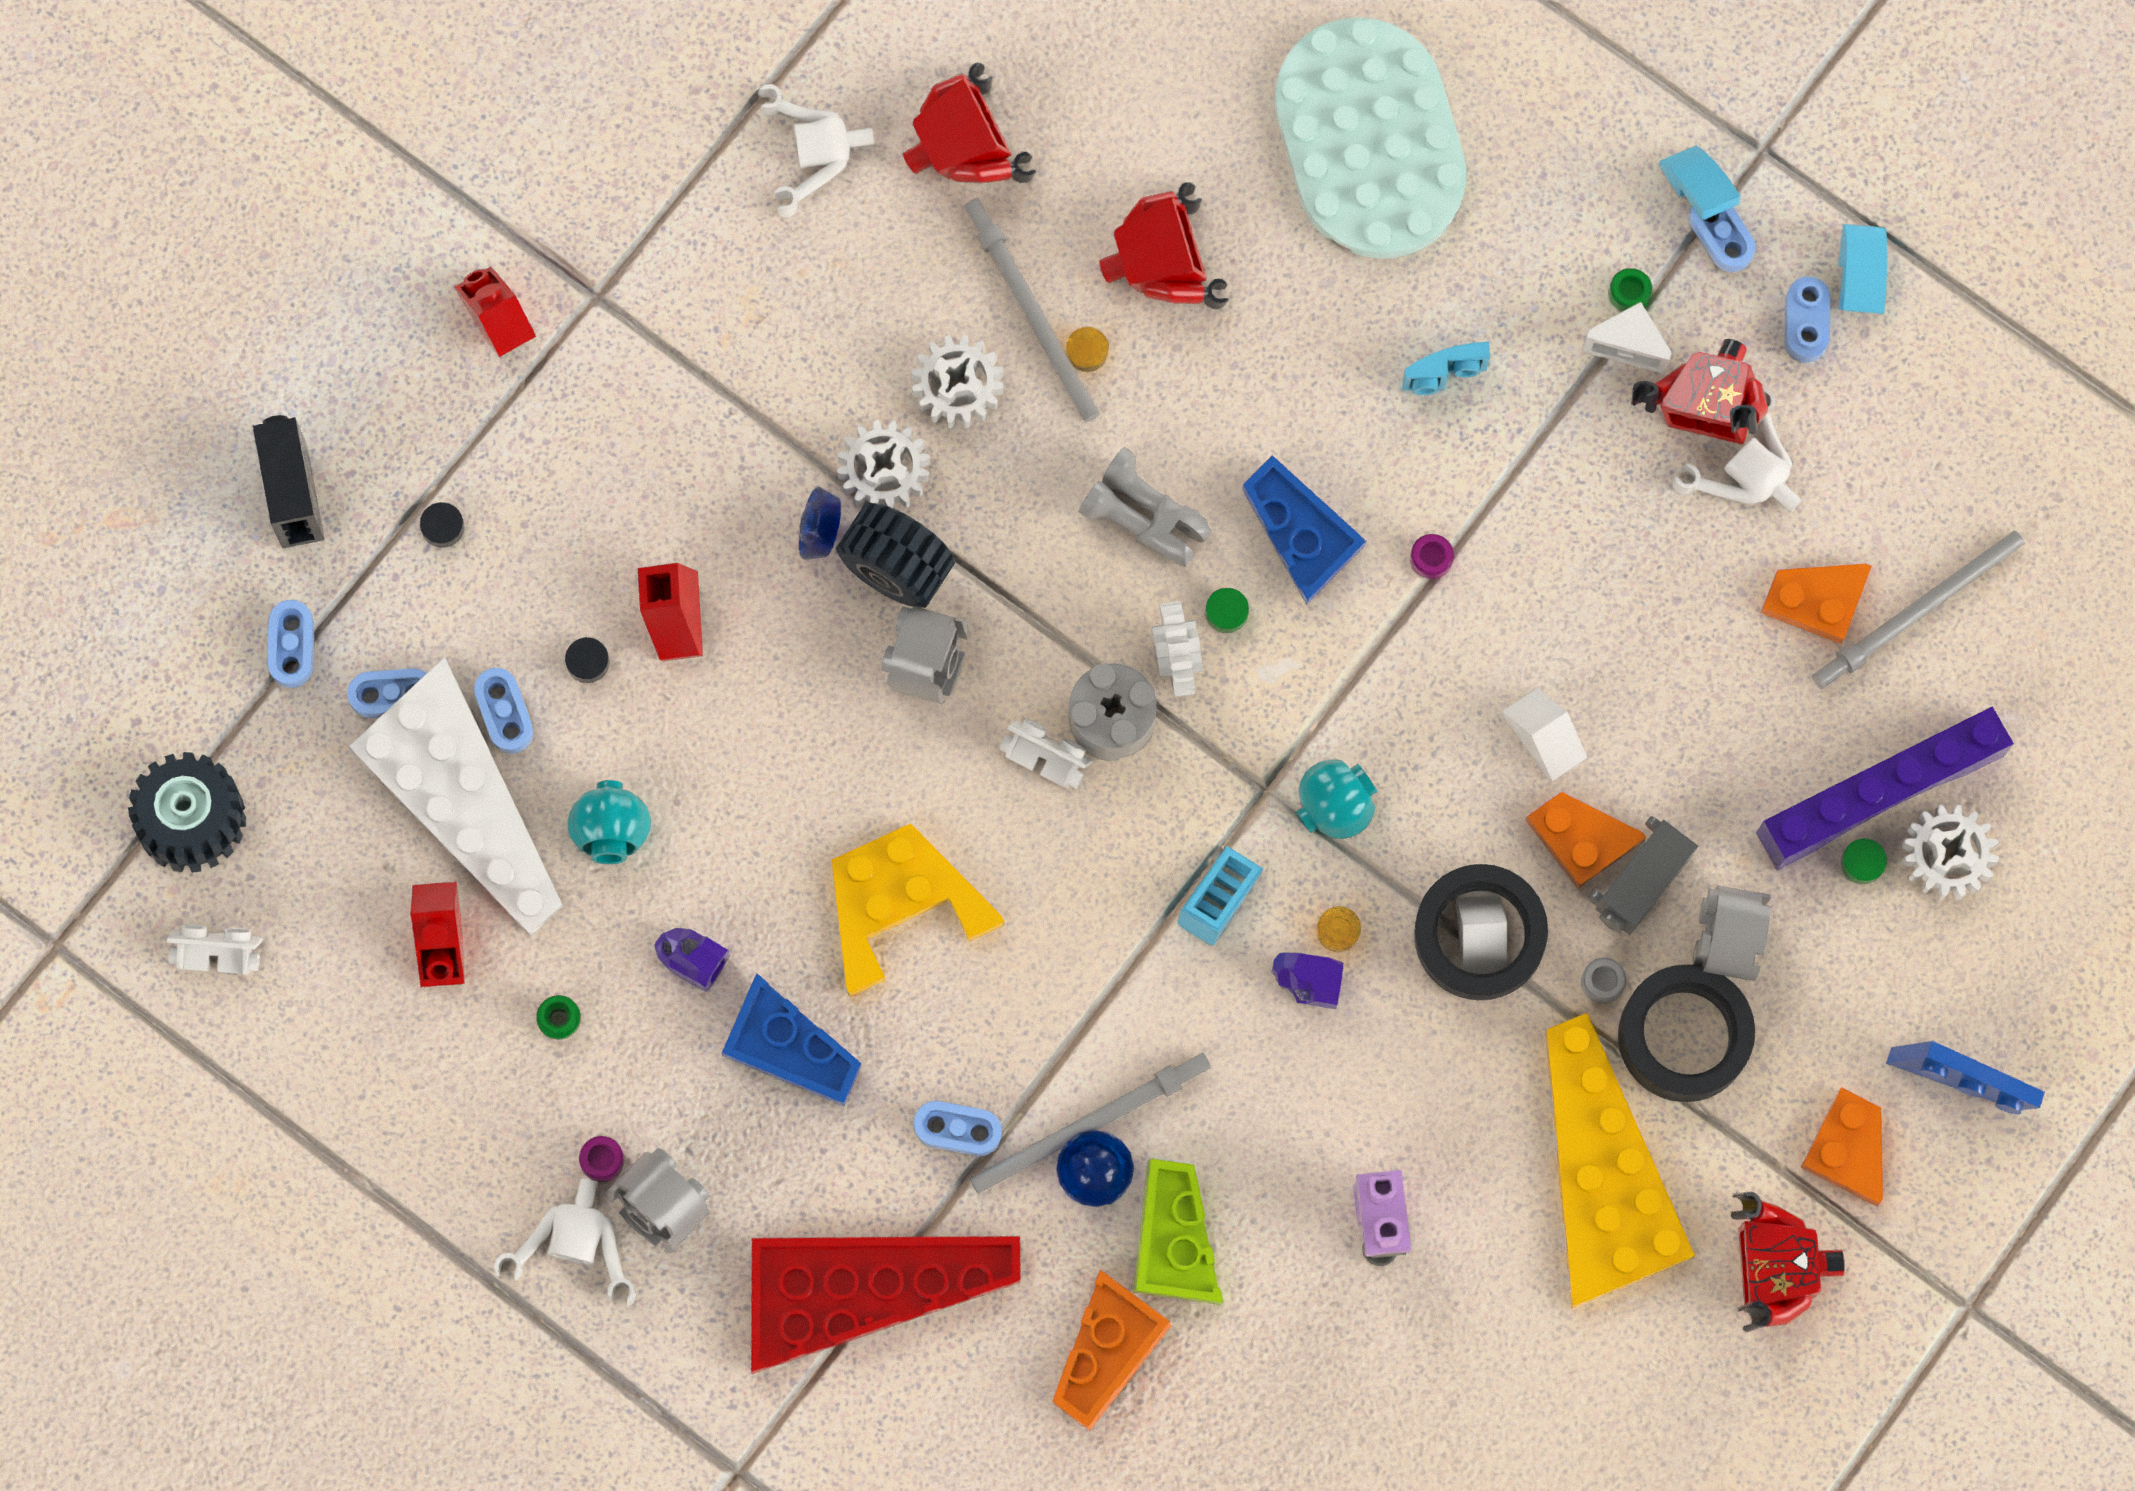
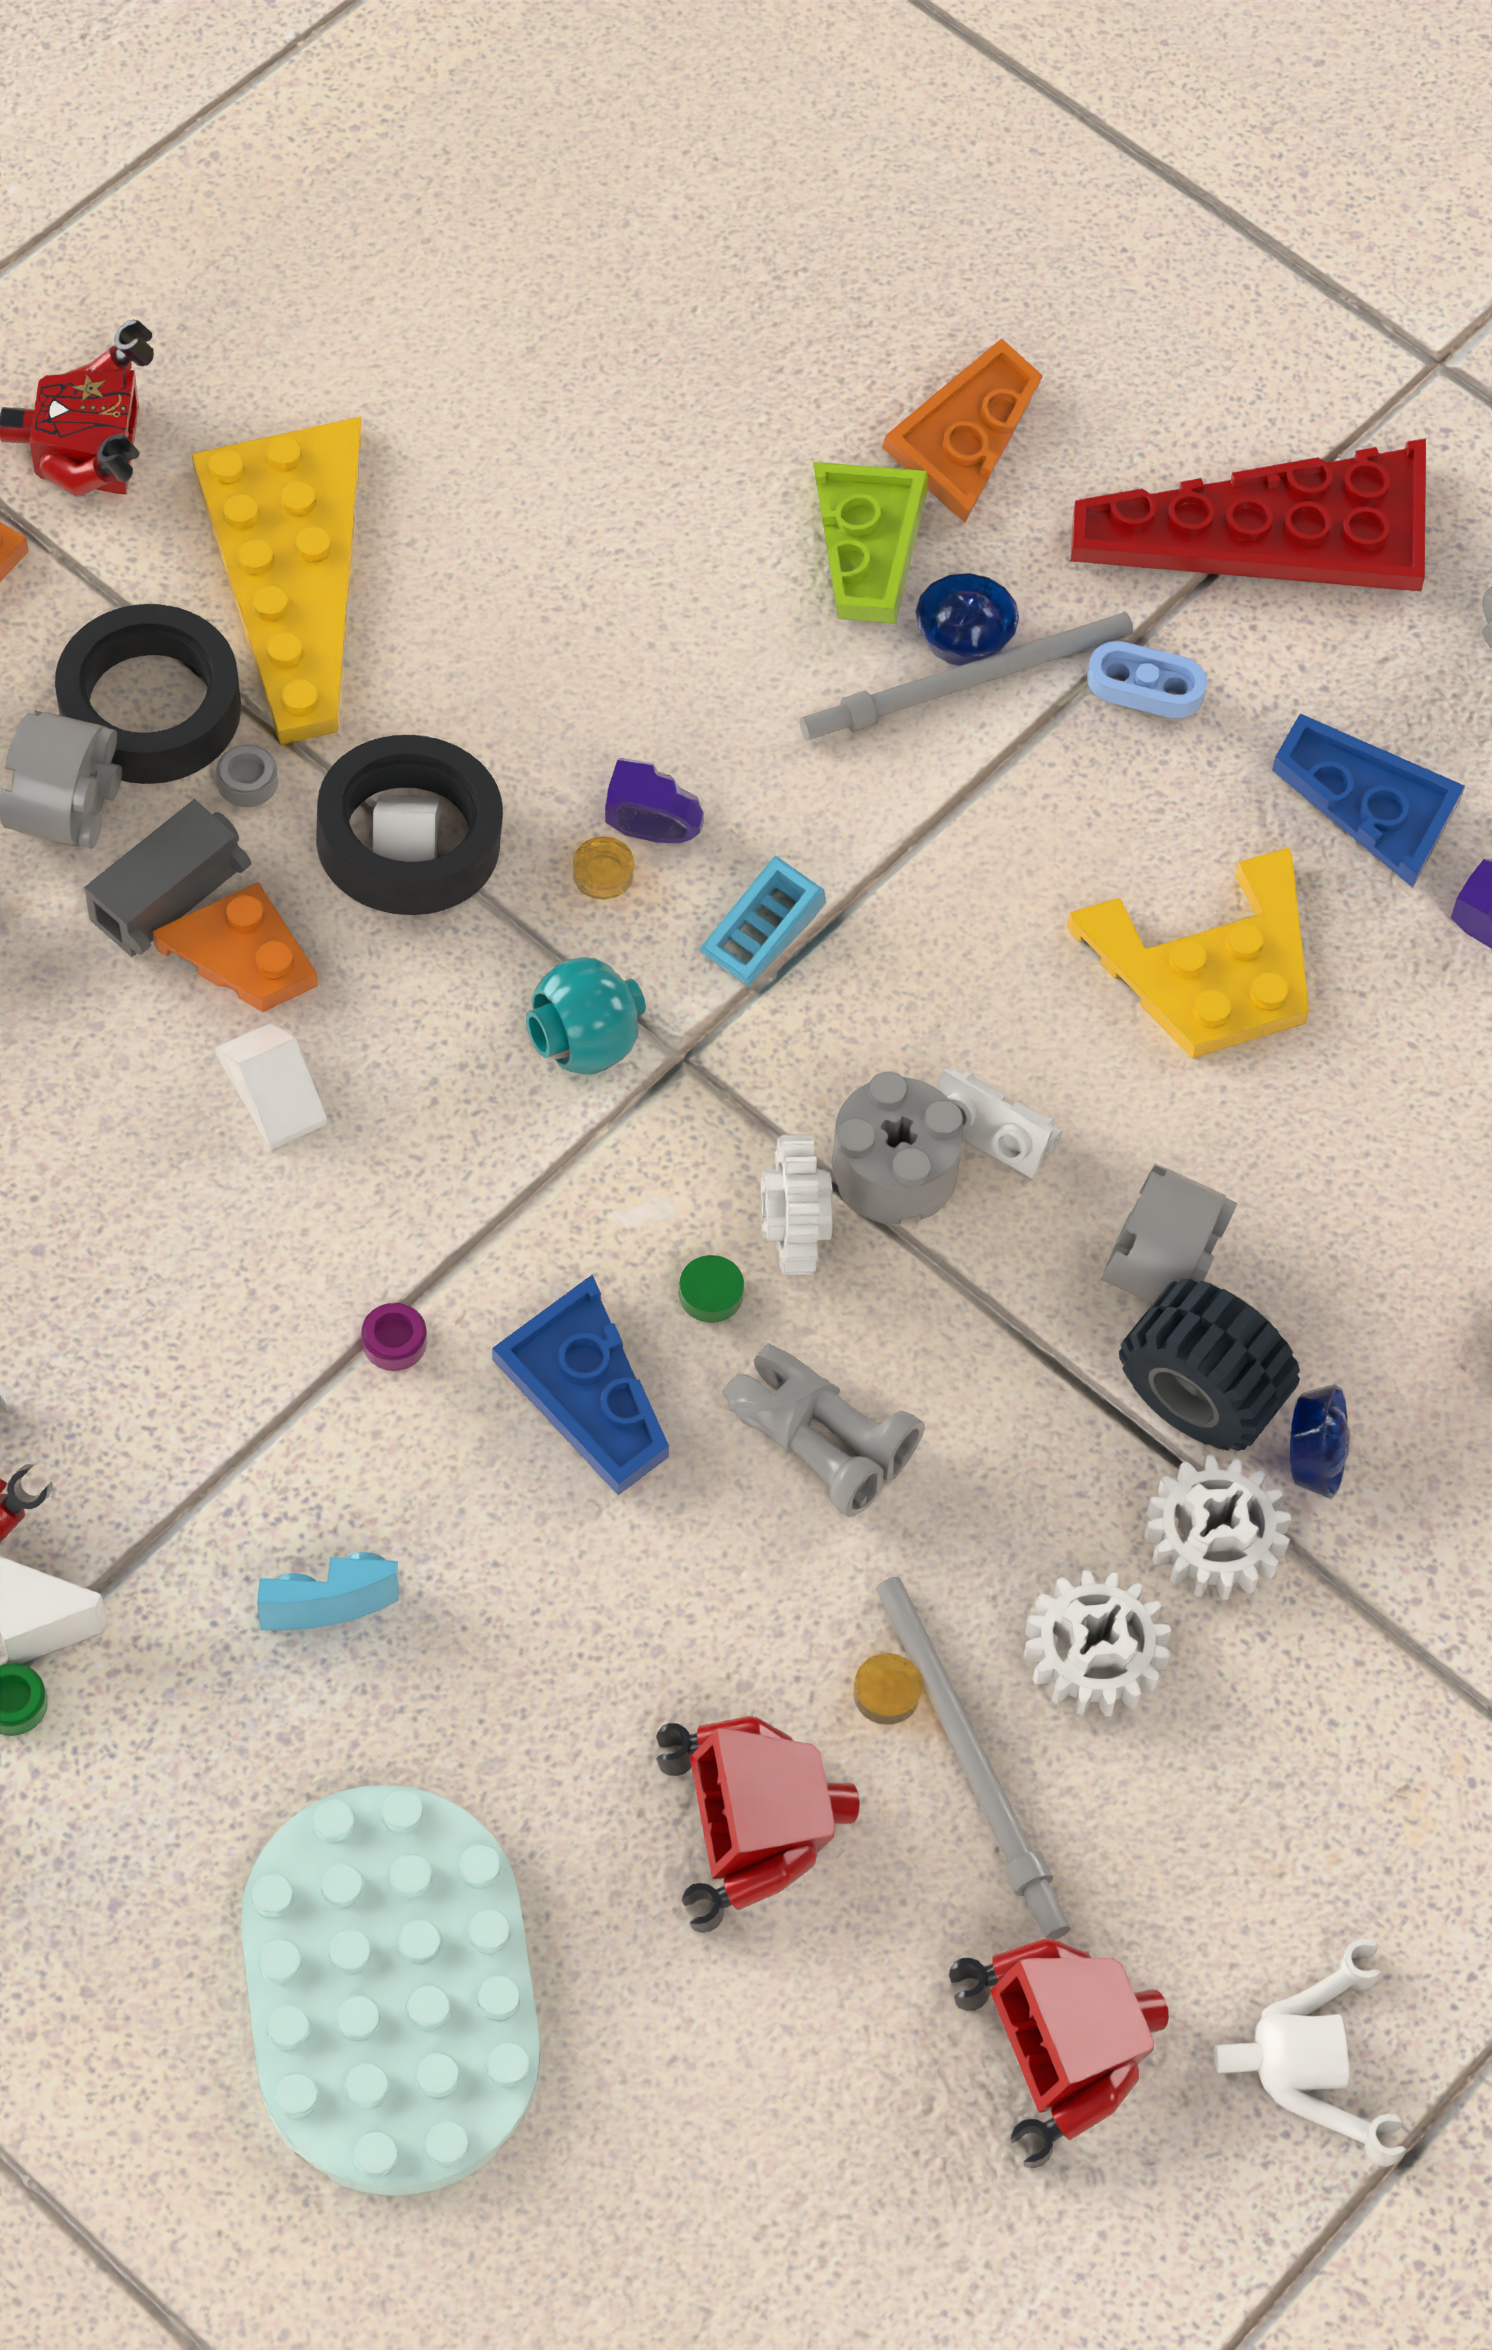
camera: 175 degrees left, 15 degrees down
lavender hips [1353,1170,1411,1266] -> none

